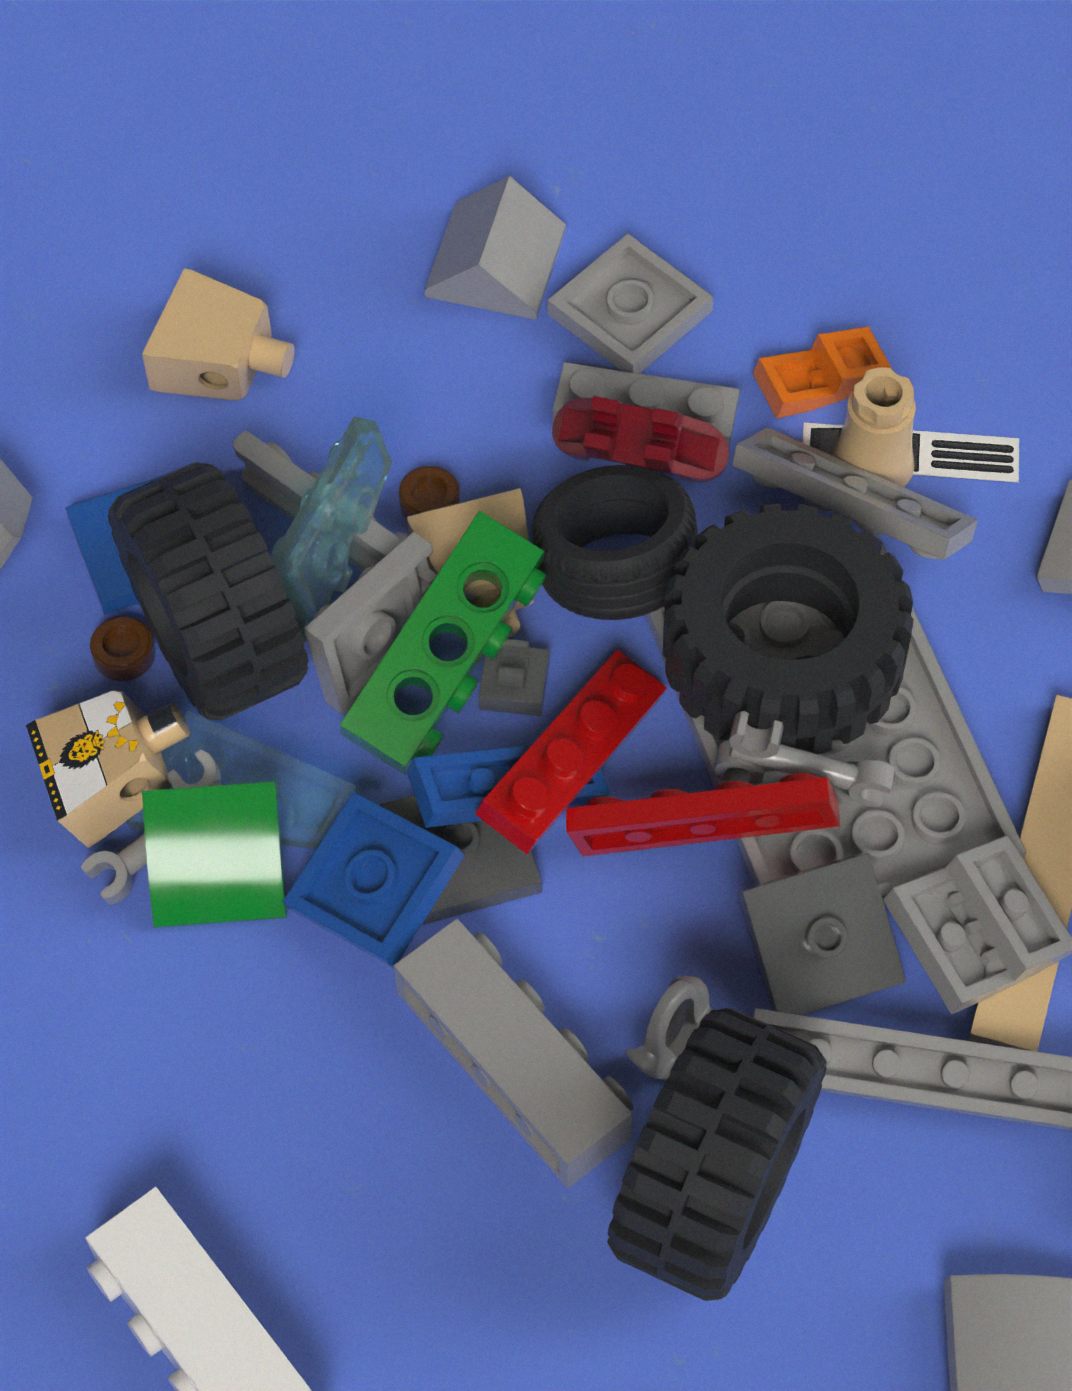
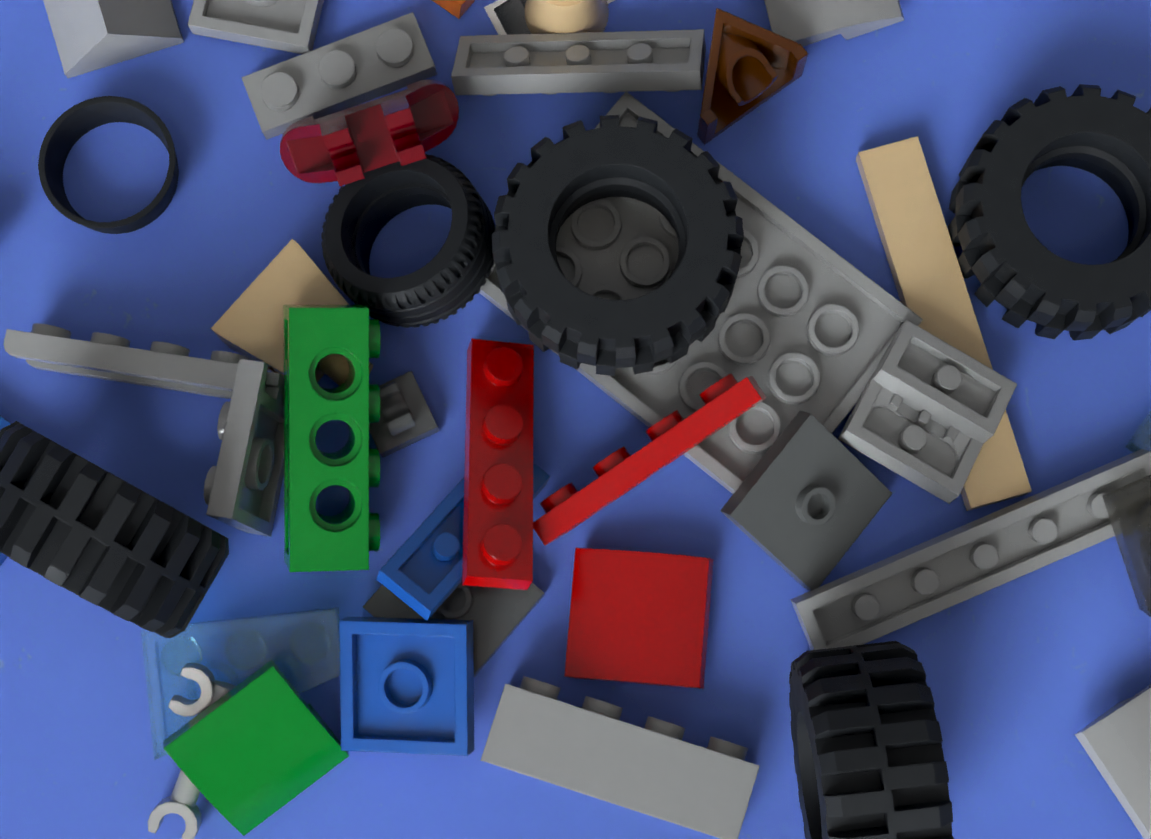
camera: 30 degrees left, 20 degrees up
torso [26,690,190,848] -> none
reddish brown tile [90,616,155,681] -> none
clear light blue wing [271,417,392,641] -> none
reddish brown tile [399,466,460,520] -> none
light grey piece [625,975,712,1081] -> none
light grey bar [714,711,895,808] -> none
none -> black tyre [38,96,179,234]
none -> red slope [564,548,714,689]
none -> reddish brown slope [697,8,808,145]

